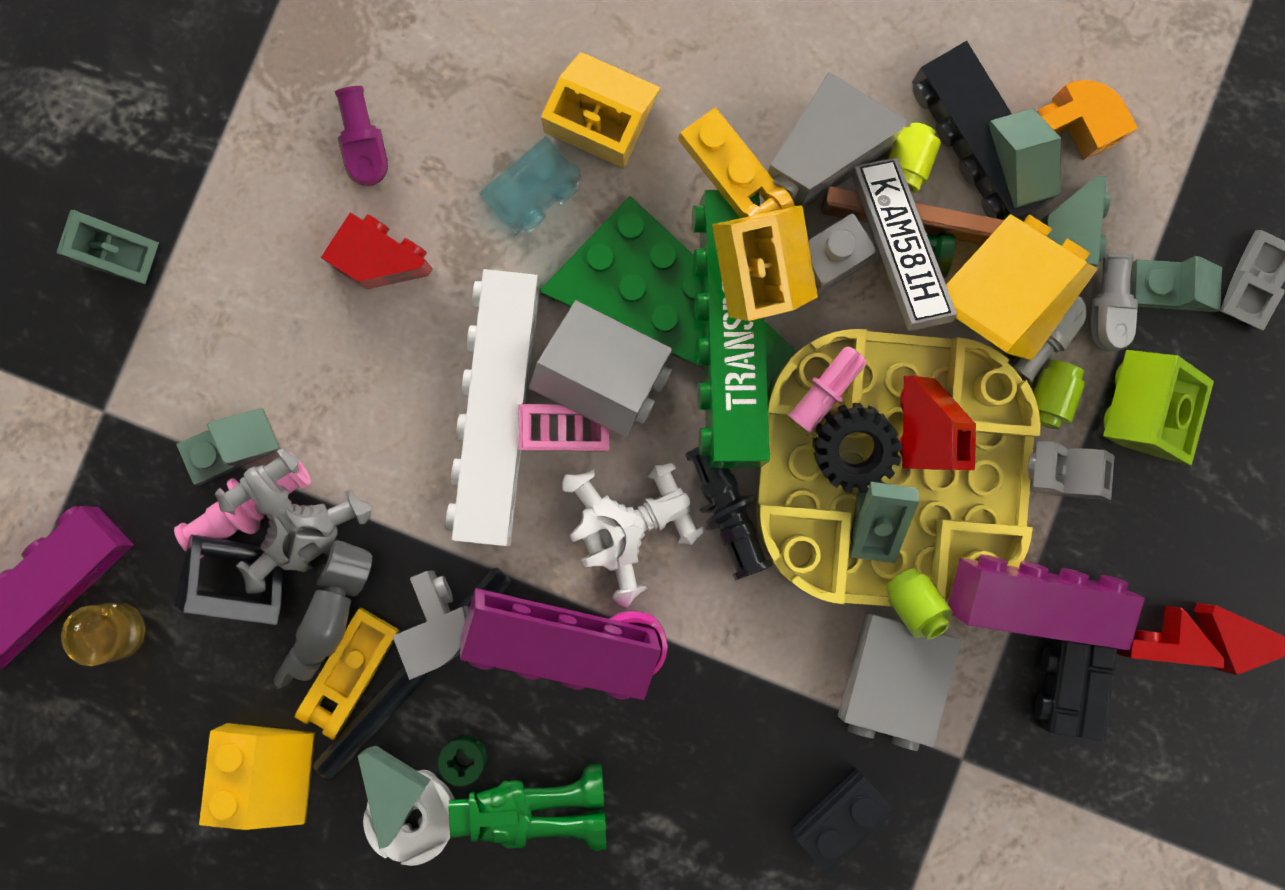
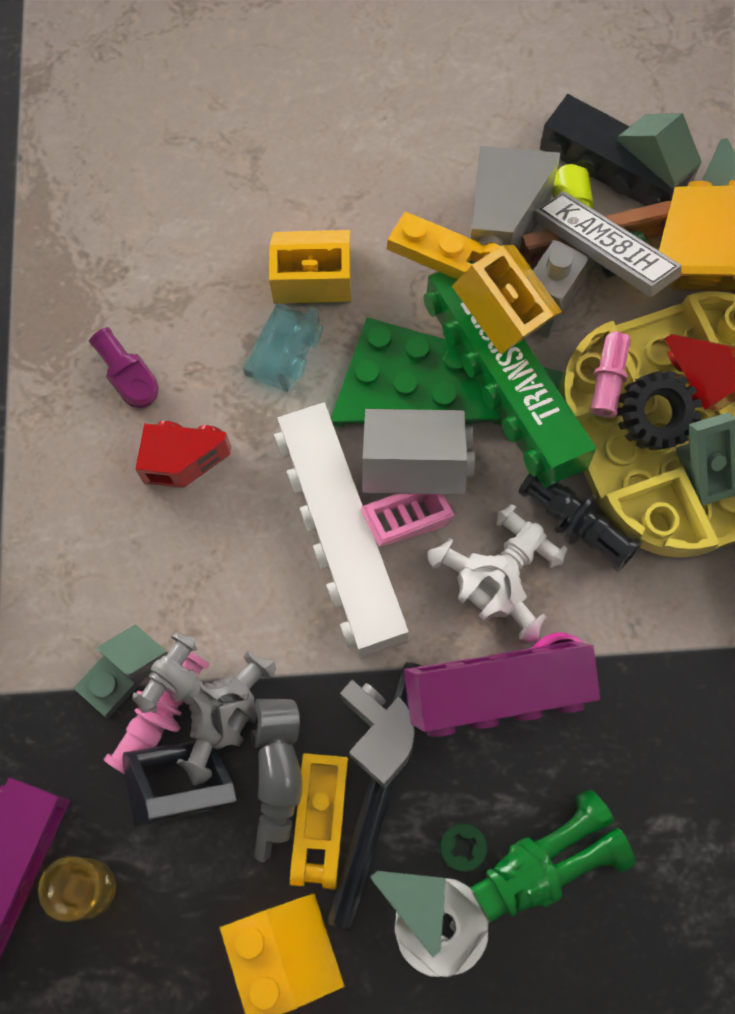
camera: 20 degrees left, 15 degrees down
light orange brick [1037,80,1138,160] -> none

